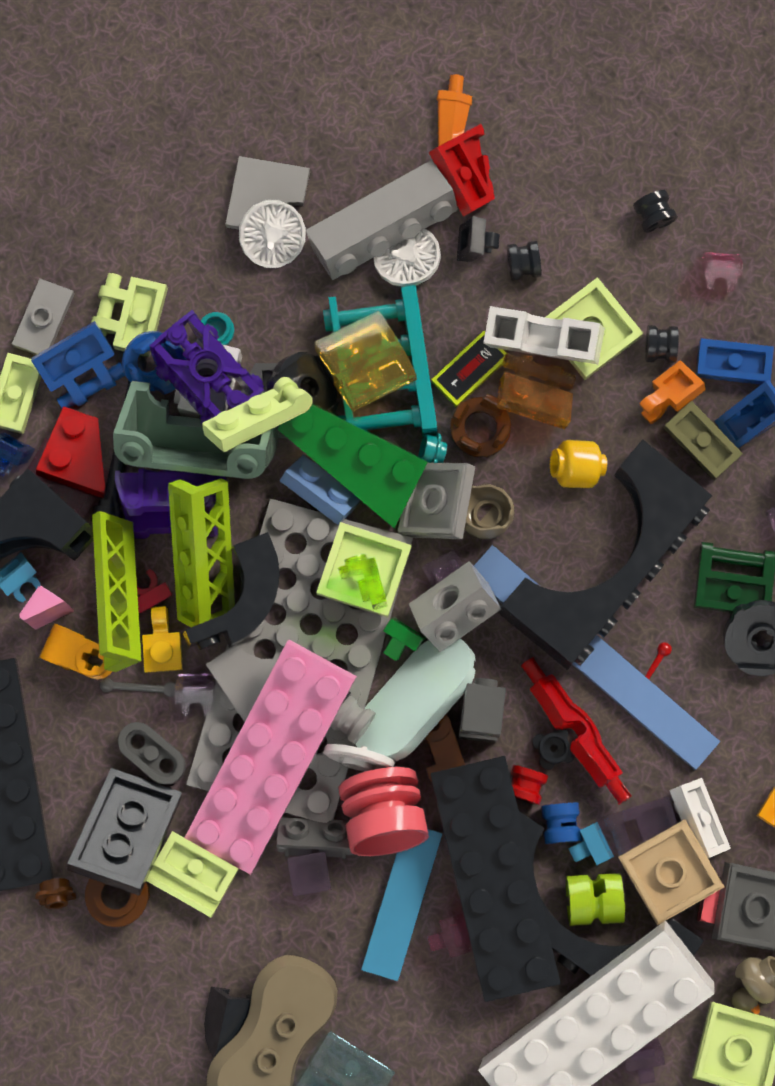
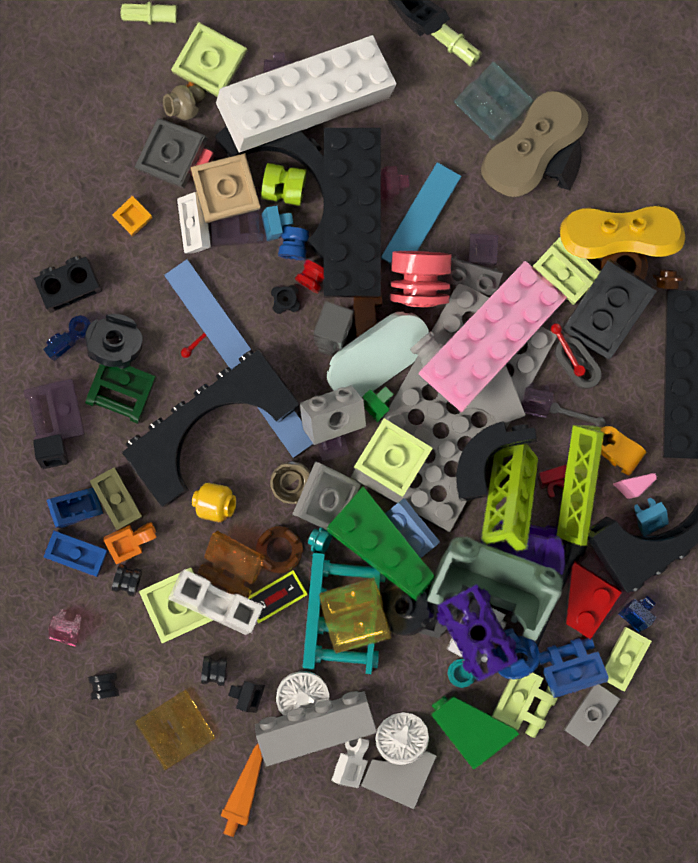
camera: 170 degrees left, 5 degrees up
yellow plate [142,606,183,673] -> none
yellowish green plate [202,377,312,452] -> none
white wheel [323,744,395,771] -> none
clear neon green bracket [338,554,388,610] -> none
red wing [428,124,495,217] -> none
red piece [521,657,632,805] -> none
none -> clear yellow slope [135,689,215,770]
none -> white plate [332,738,369,788]
none -> green slope [430,695,519,770]
none -> red hinge [551,323,585,377]
none -> yellow plate [560,206,685,259]

